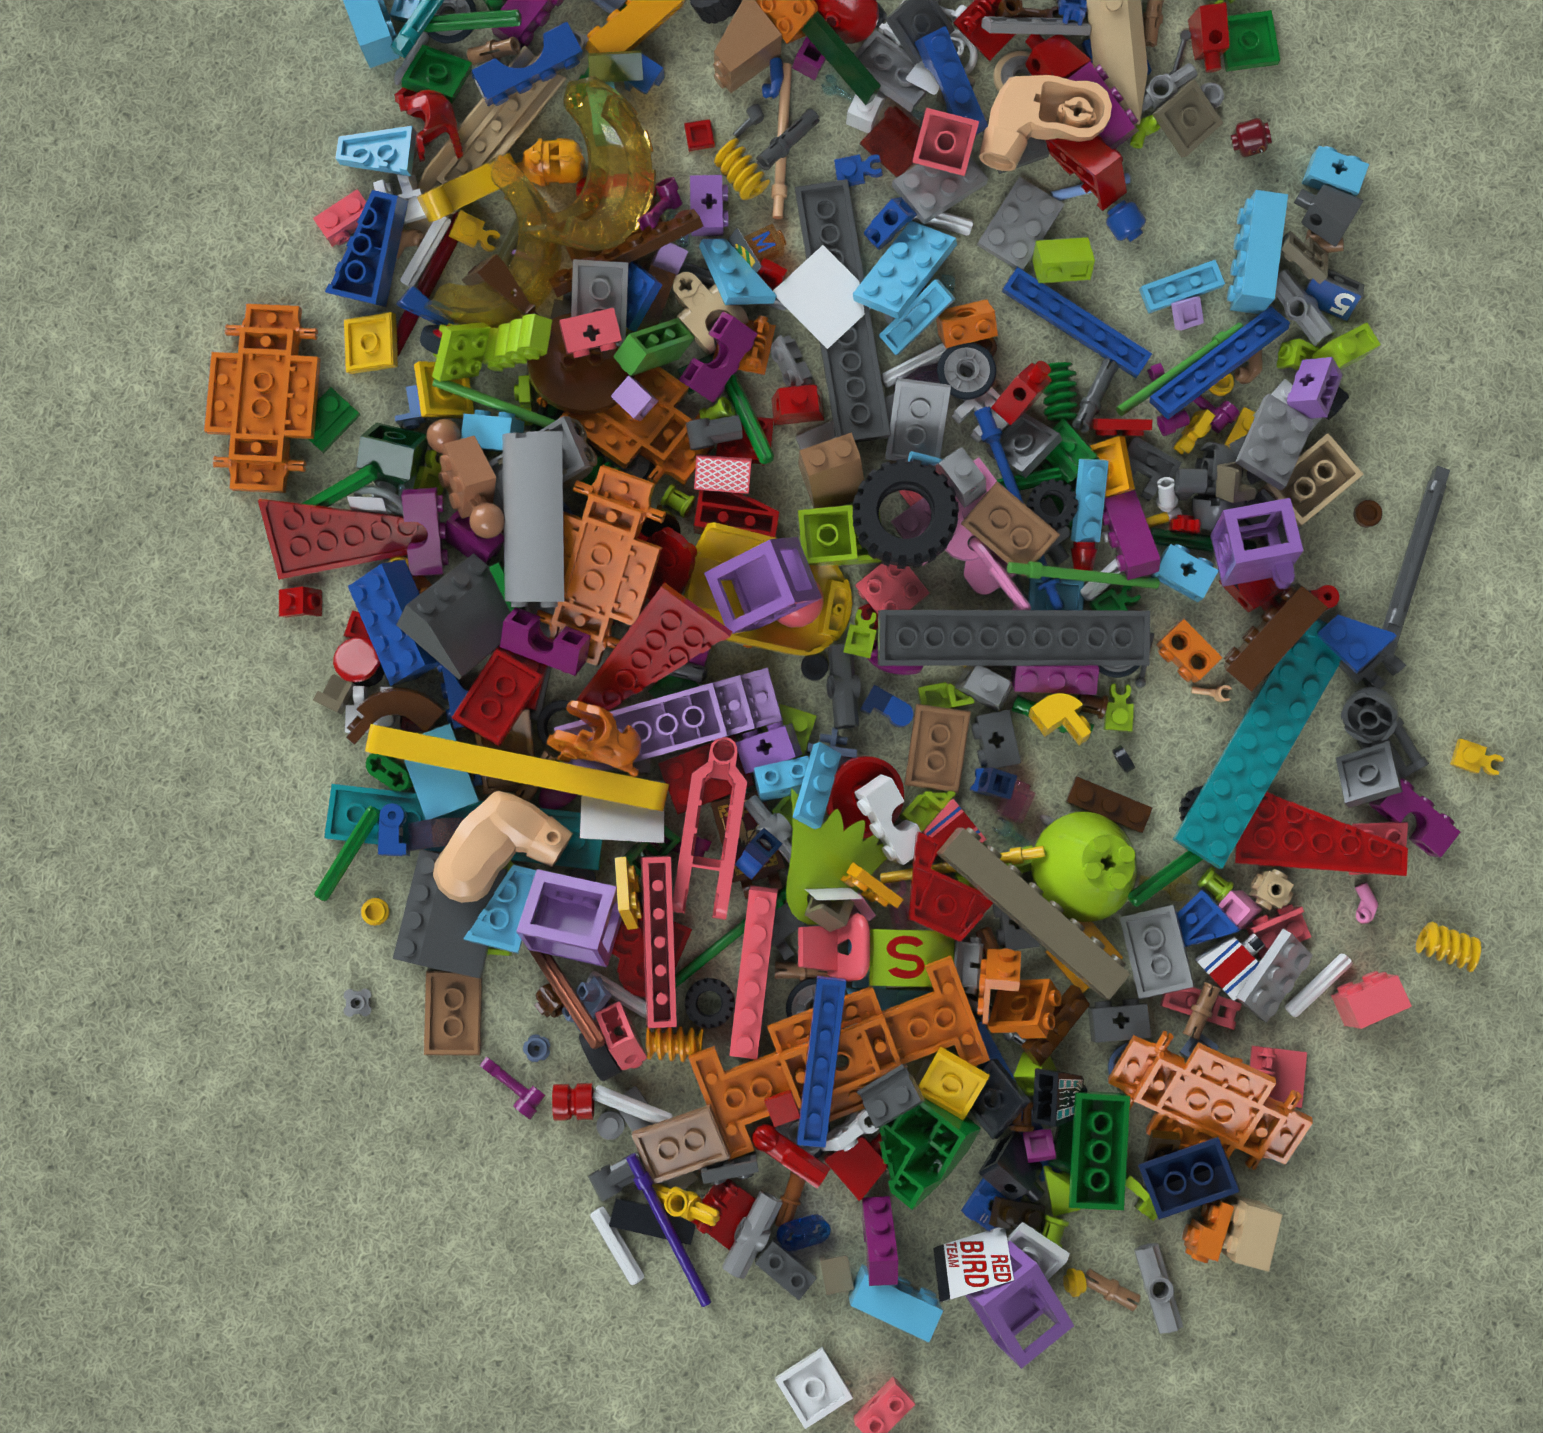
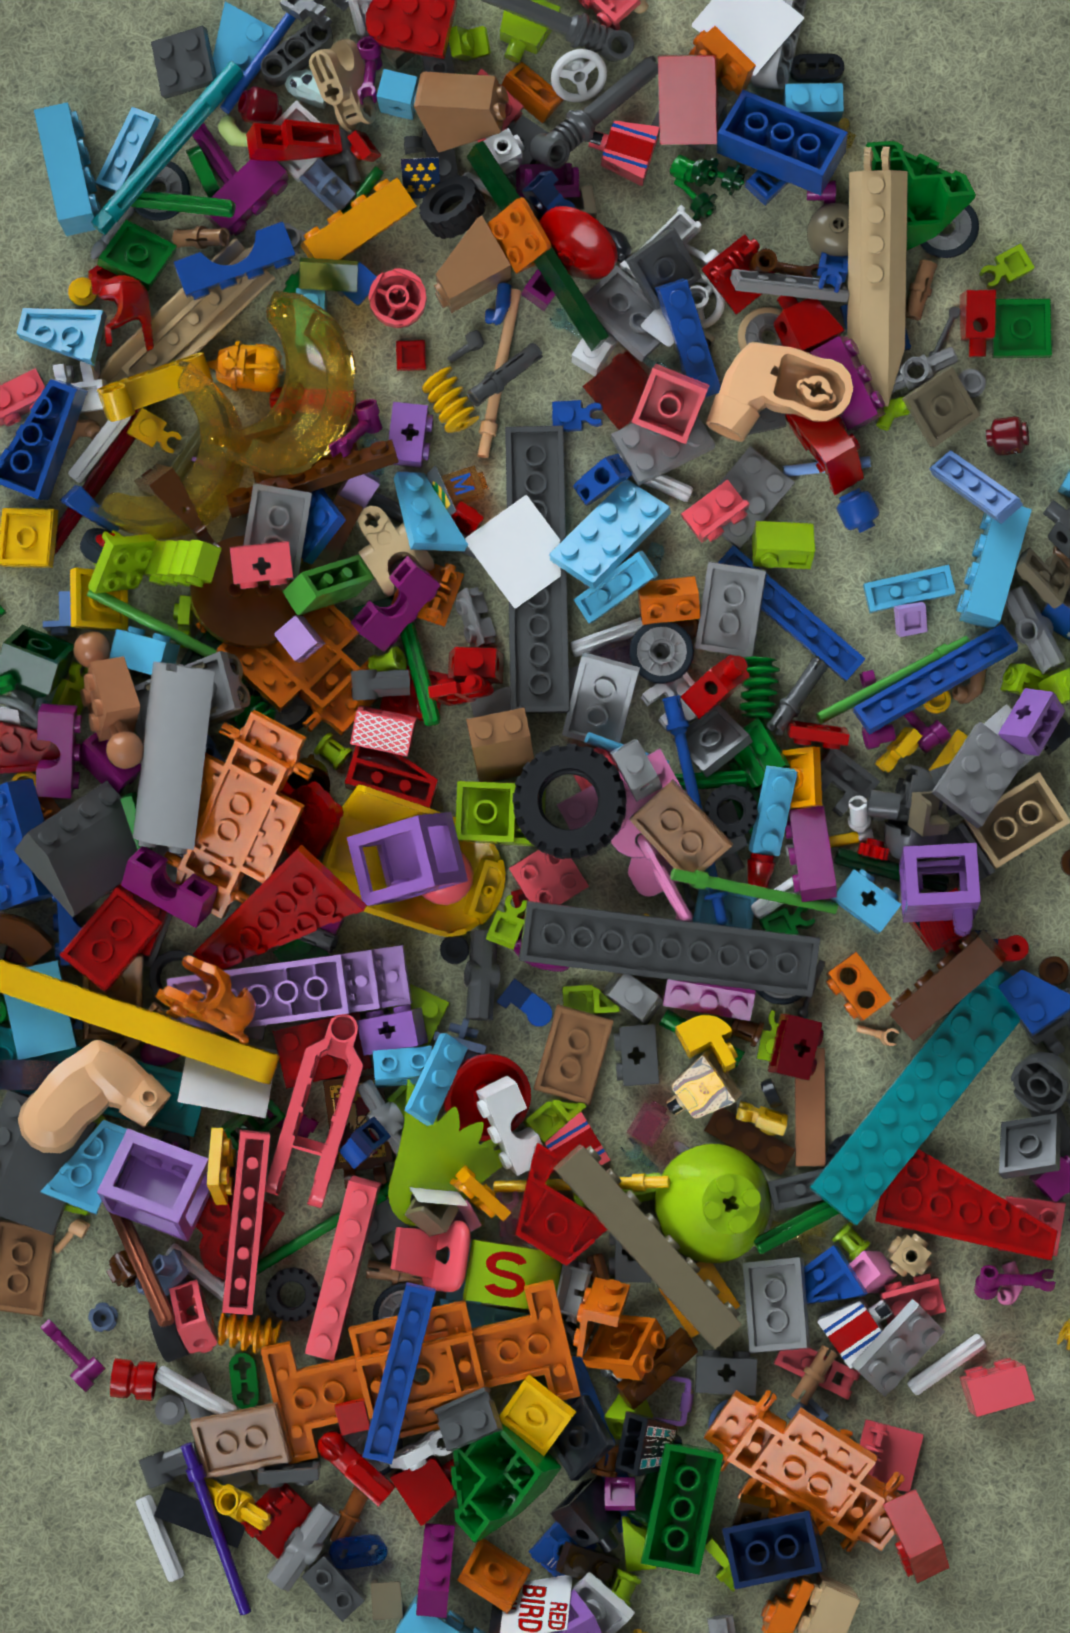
camera: 15 degrees right, 0 degrees up
dark blue leg [970,768,1017,800] -> none
none -> light nougat hand [53,1219,90,1254]
none -> yellow plate [68,277,97,307]
none -> green beam [229,1352,260,1409]
none -> coral cylinder [369,268,427,328]
none -> red plate [428,674,494,706]
none -> orange tile [457,1538,531,1614]
none -> medium lavender piece [653,1376,694,1426]
none -> torso [666,1048,742,1119]
none -> coral bracket [681,479,750,543]
none -> light grey plate [695,561,767,657]
none -> yellow plate [736,1101,788,1136]
none -> dark grey plate [767,1168,824,1211]
none -> dark red brick [768,1014,824,1081]
none -> nougat tile [794,1048,825,1166]
none -> wedge [883,1489,950,1584]
none -> medium blue tile [929,450,1023,524]
none -> magenta brick [974,1265,1056,1300]
none -> reddish brown tile [1038,956,1069,986]

